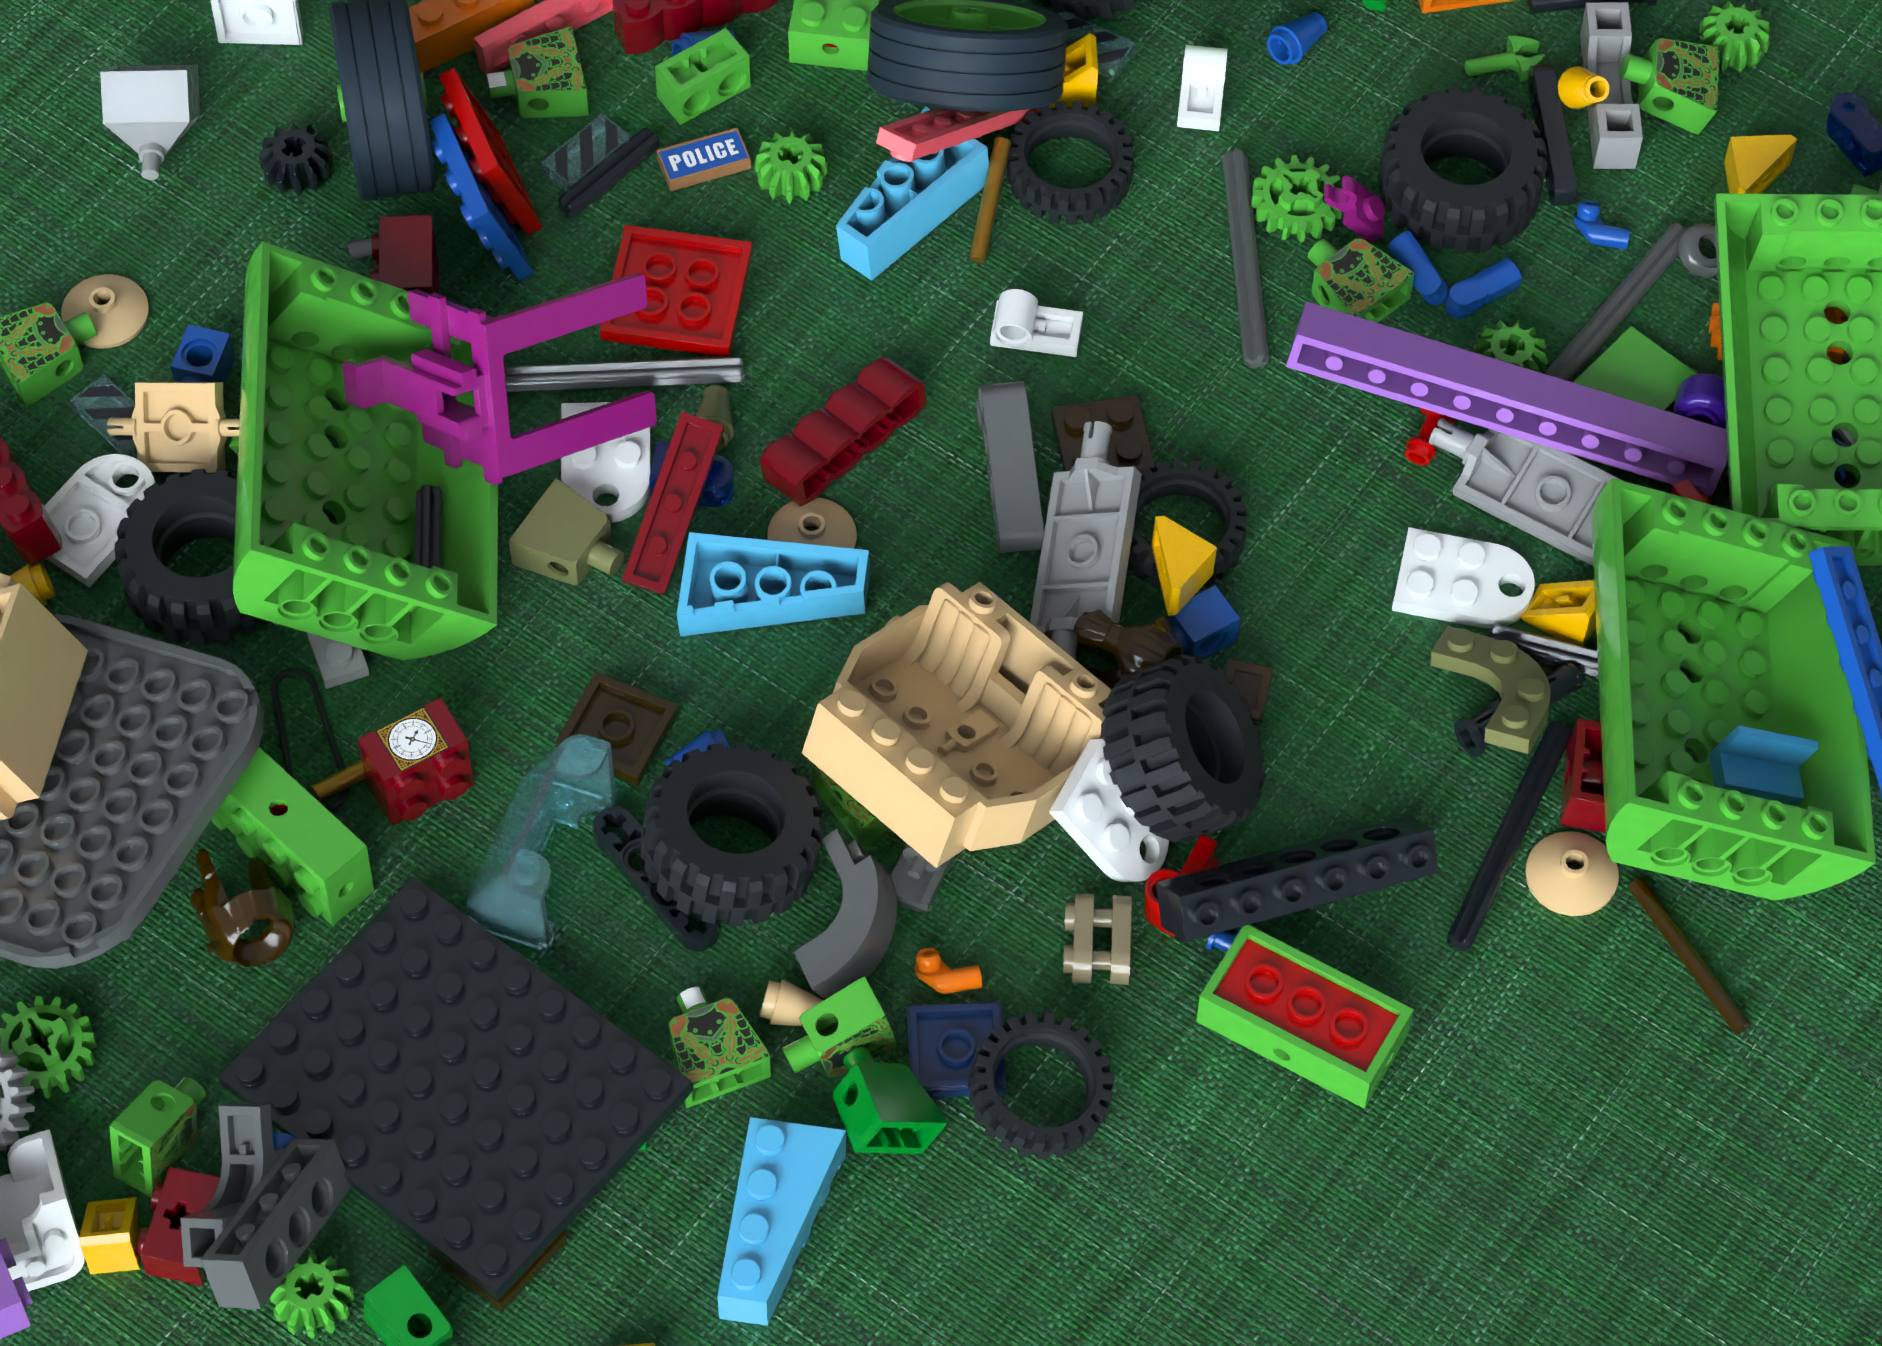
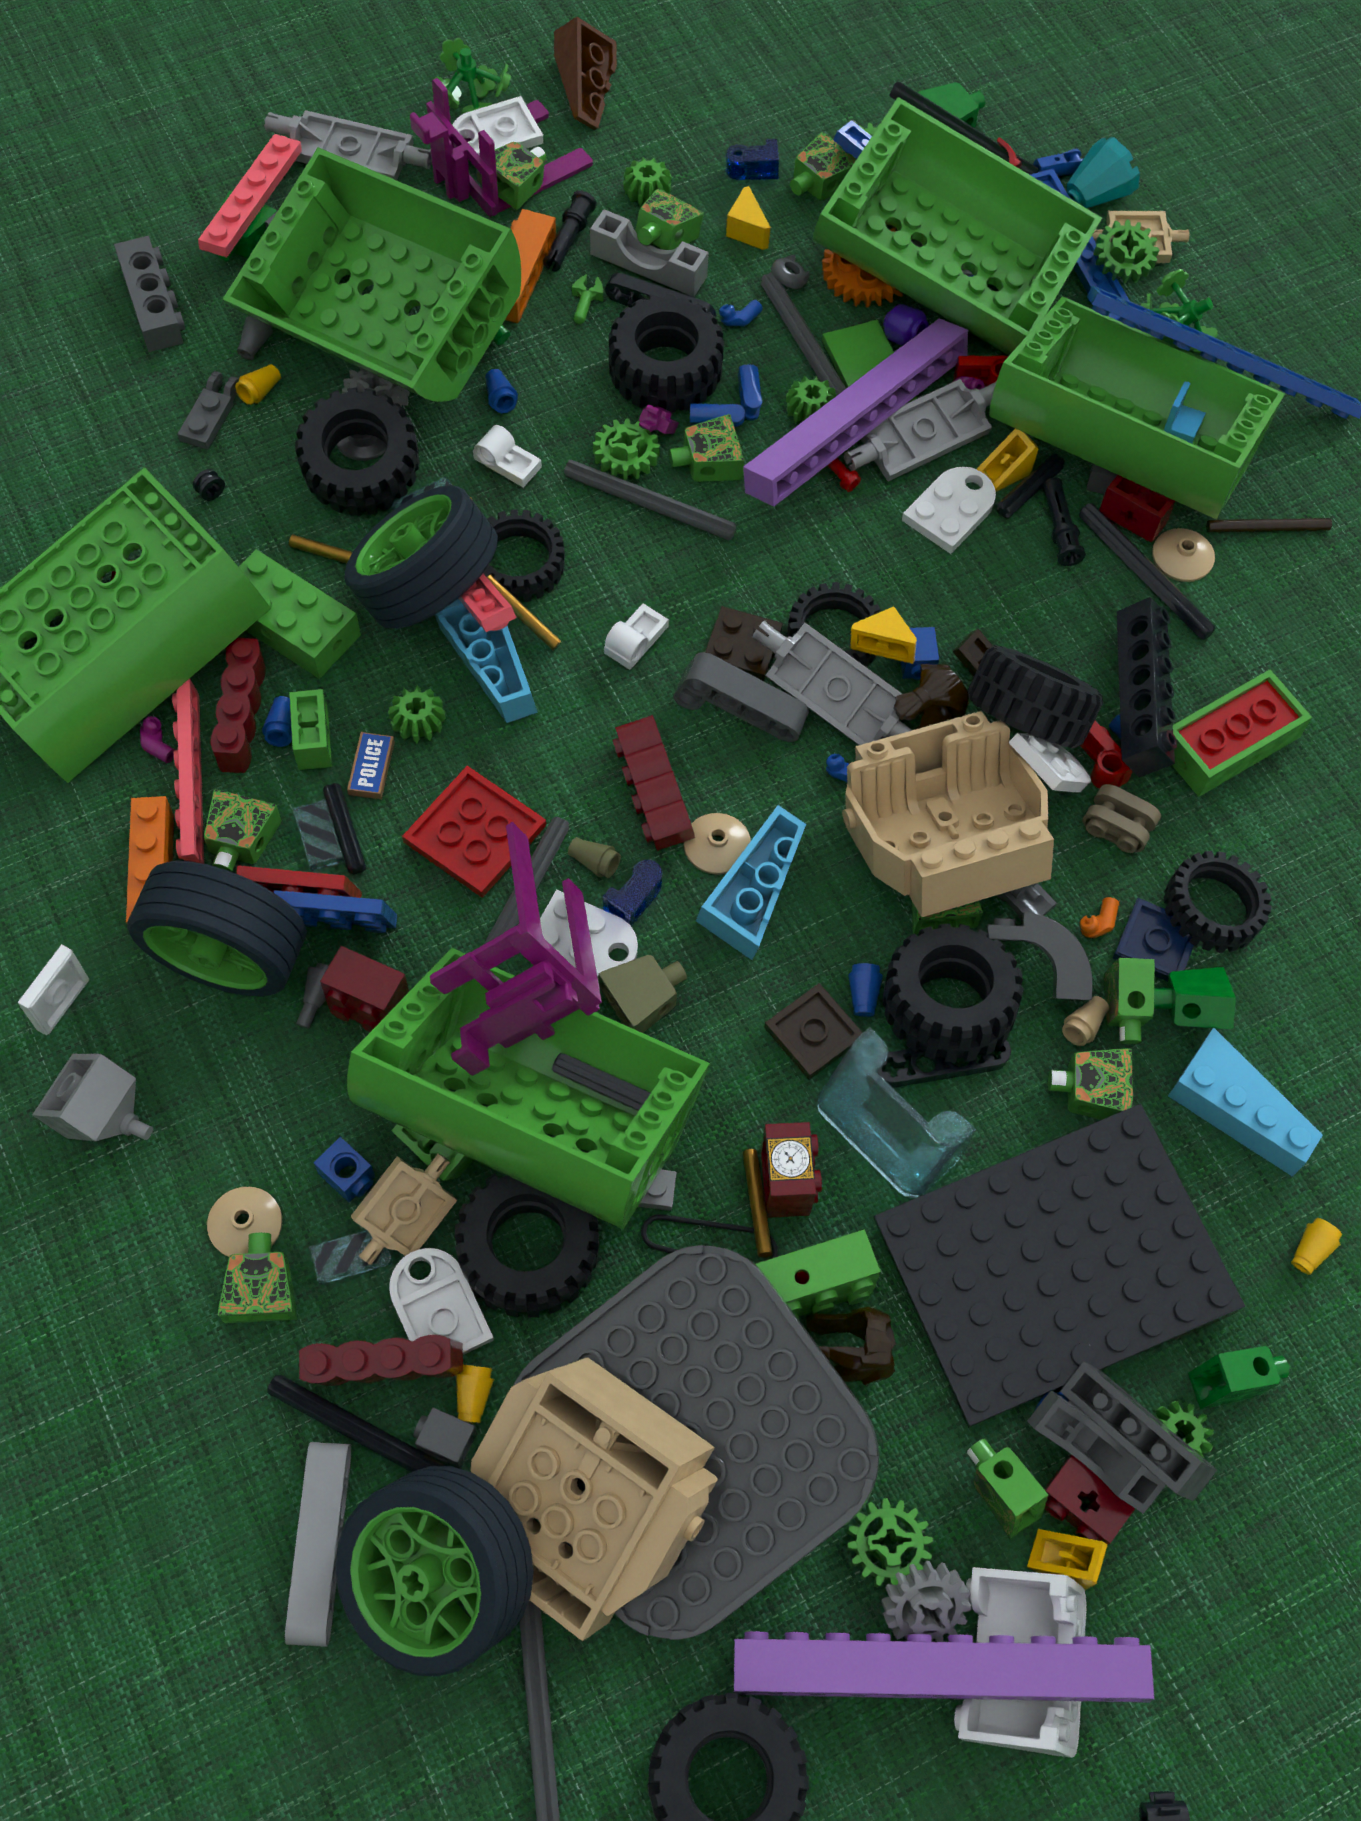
camera: 65 degrees left, 5 degrees up
black gear [259,122,333,197] -> none
dark red plate [622,411,725,597] -> none
olive plate [1430,626,1550,754] -> none
yellow cone [1558,66,1610,109] -> none

